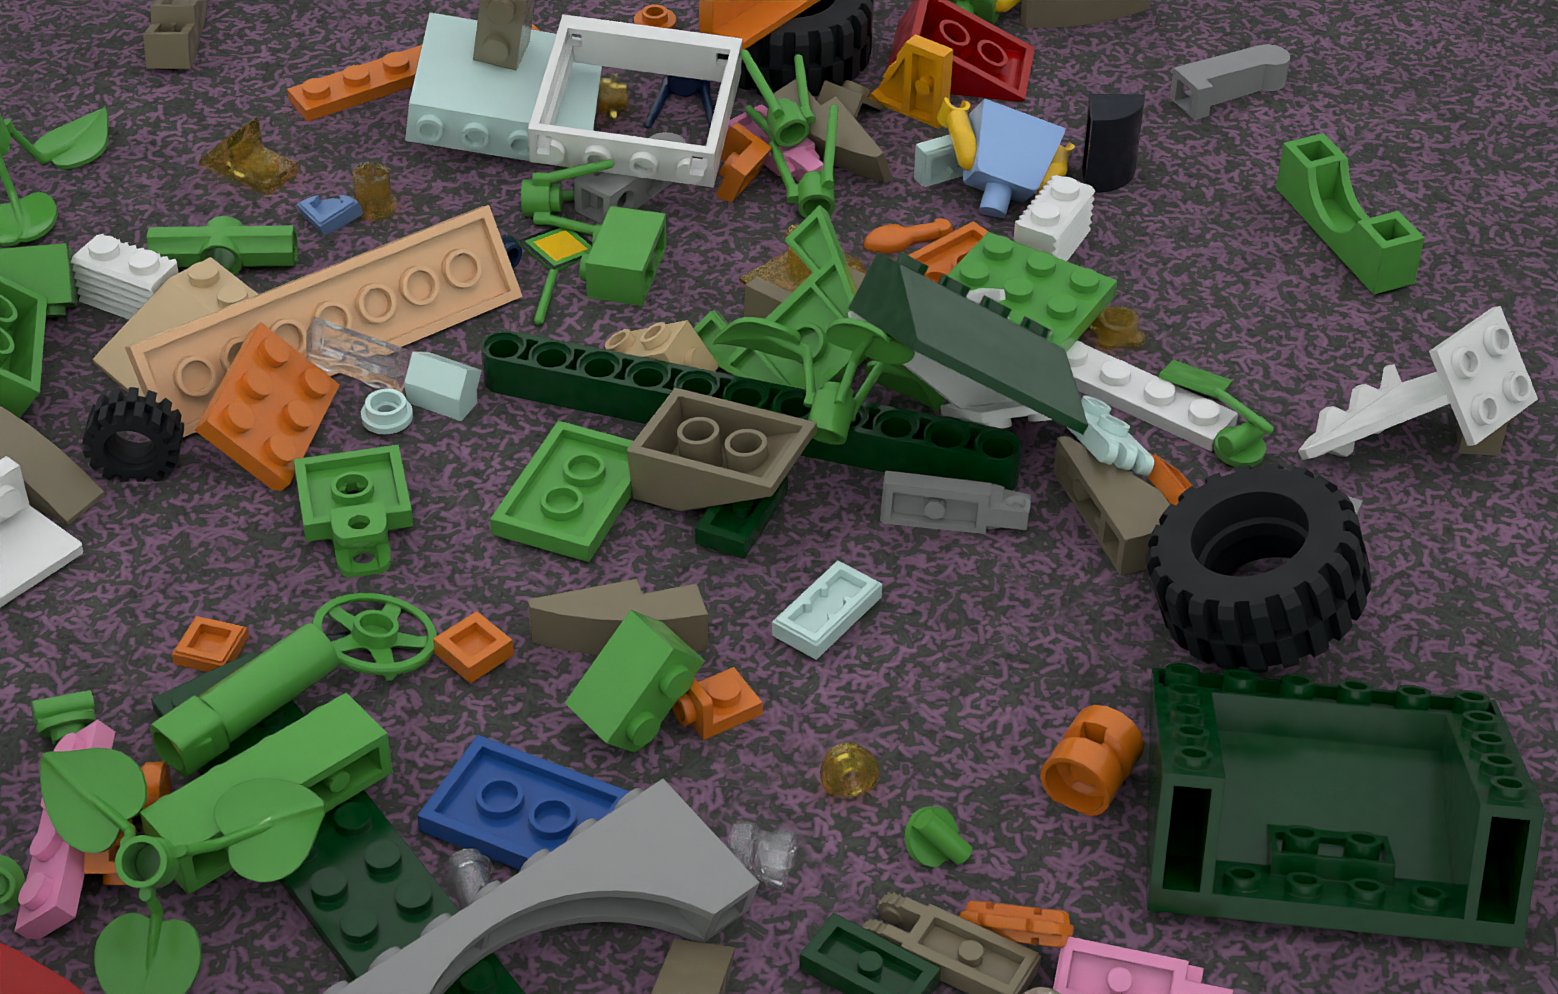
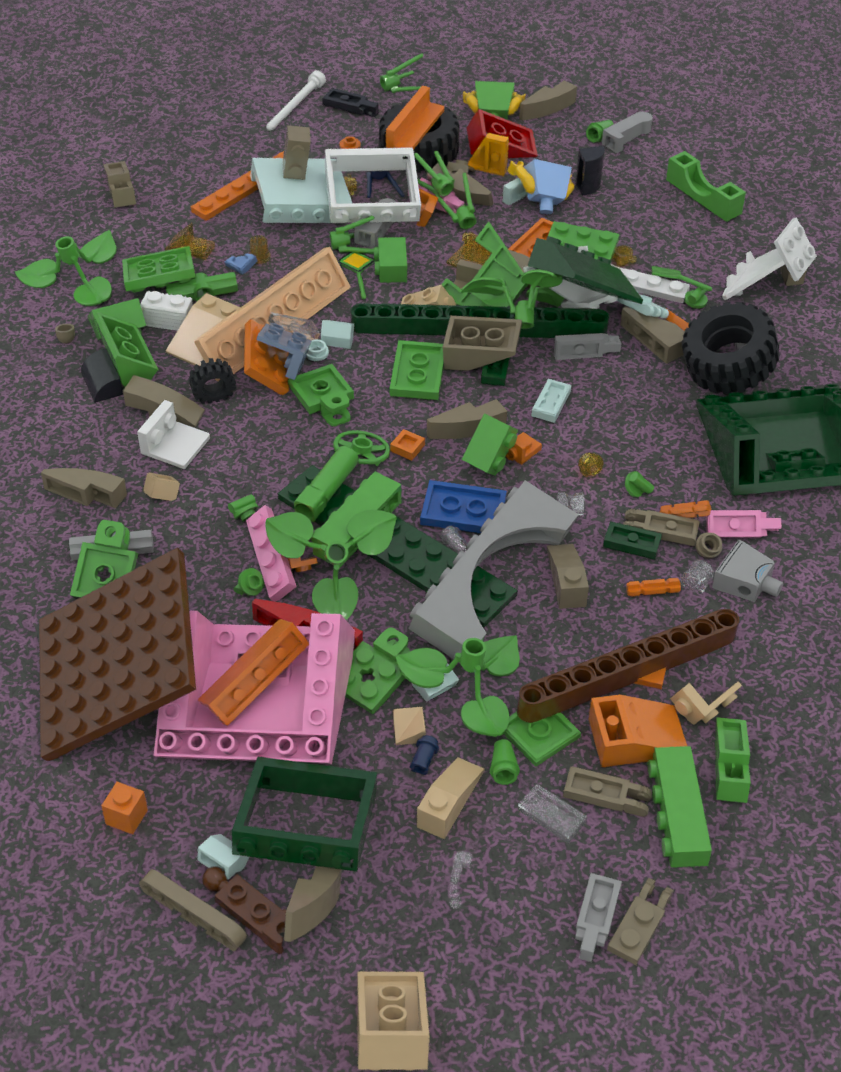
camera: 15 degrees left, 5 degrees up
orange tile [172,616,249,672] -> none
orange piece [864,218,953,254] -> none
white brick [1013,175,1095,261] -> none
orange wheel [1040,705,1145,817] -> none
none -> bright green plate [122,246,196,292]
none -> sand blue bracket [256,323,312,380]
none -> bright green cone [586,120,614,142]

